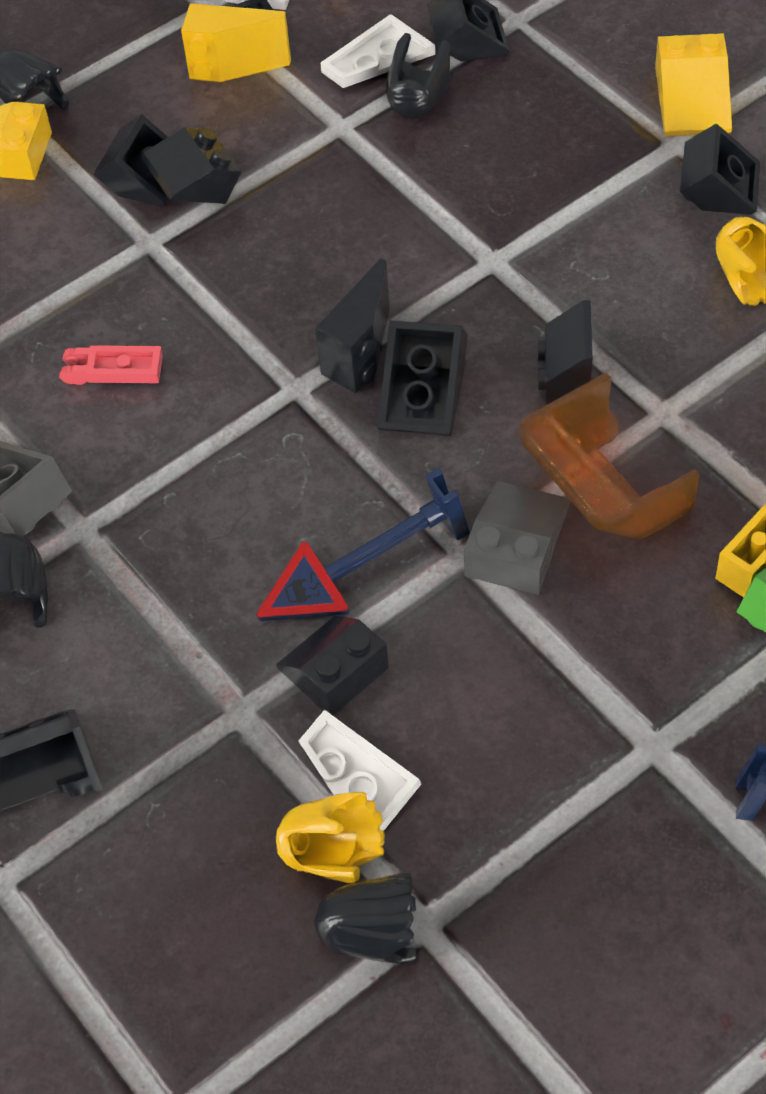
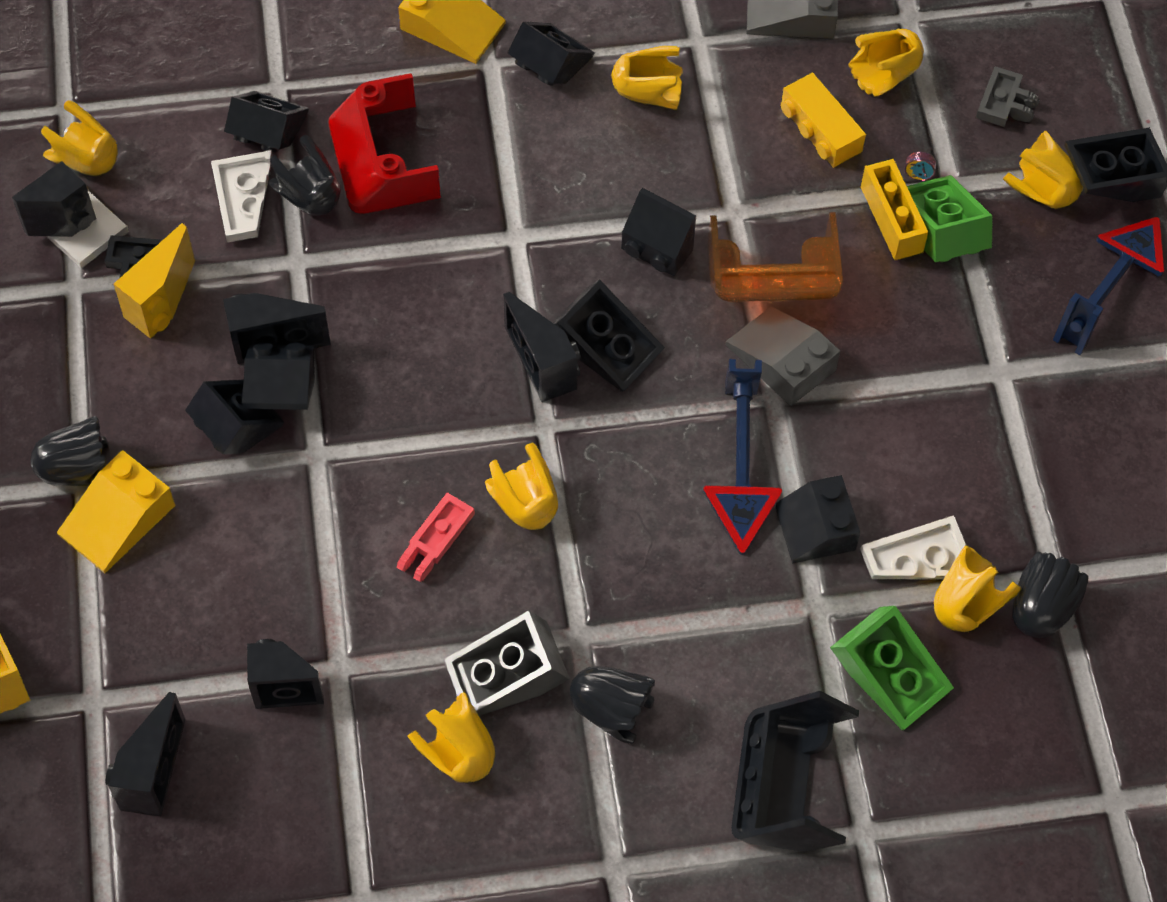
camera: 65 degrees left, 5 degrees up
none -> black slope [223,293,331,364]
none -> red windscreen [328,73,441,214]
none -> yellow hair [485,443,558,530]
none -> bright green slope [830,606,954,730]

